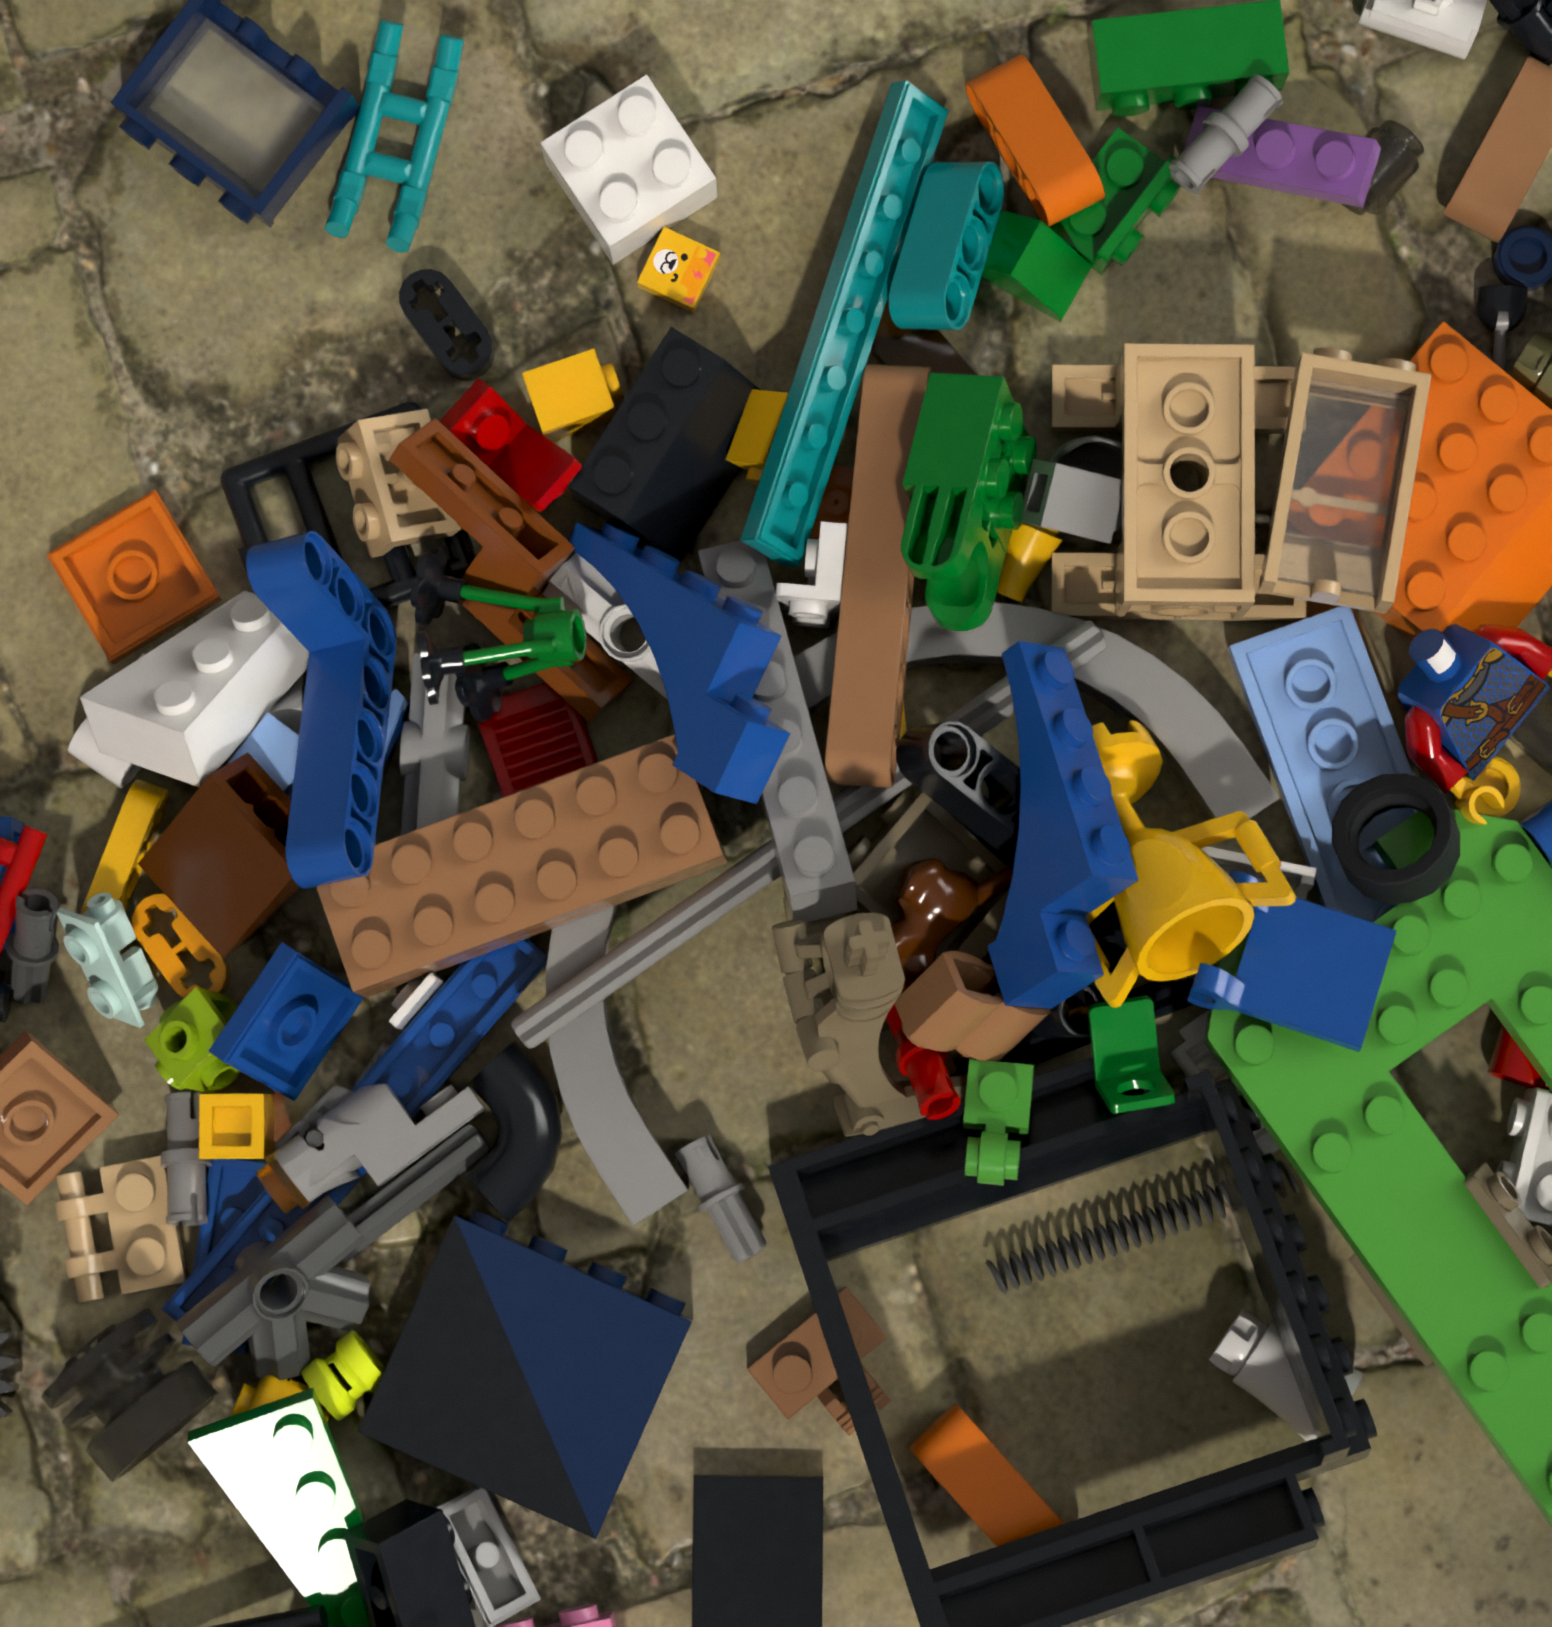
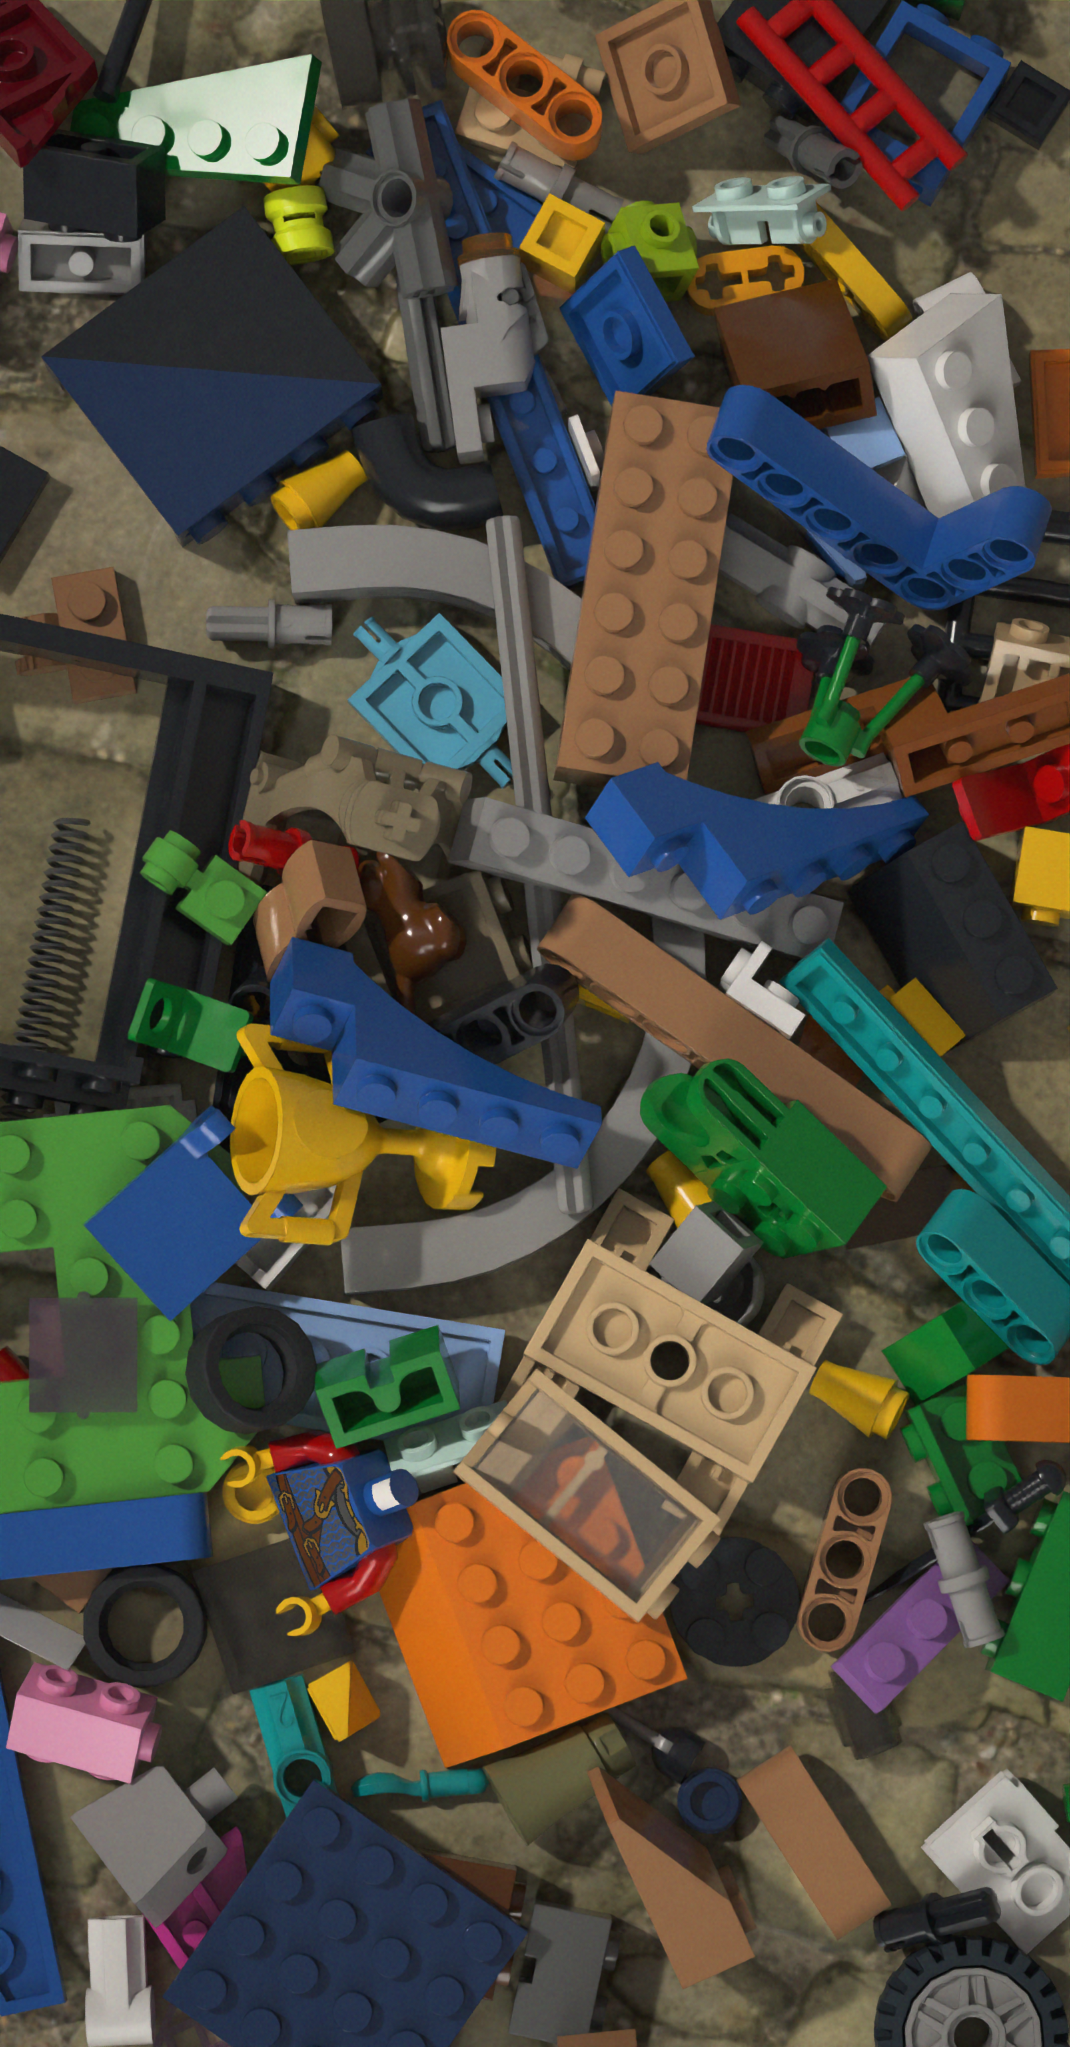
camera: 120 degrees right, 0 degrees up
none -> piece [29,1291,138,1419]
none -> yellow cone [270,450,367,530]
none -> green brick [315,1325,460,1449]
none -> medium azure plate [347,613,513,789]
none -> light aqua hinge [383,1400,507,1496]
none -> orange beam [447,10,602,161]
none -> black plate [670,1537,799,1667]
none -> medium nougat beam [795,1468,892,1652]
none -> yellow cone [809,1359,910,1439]
none -> black sword [863,1460,1067,1604]

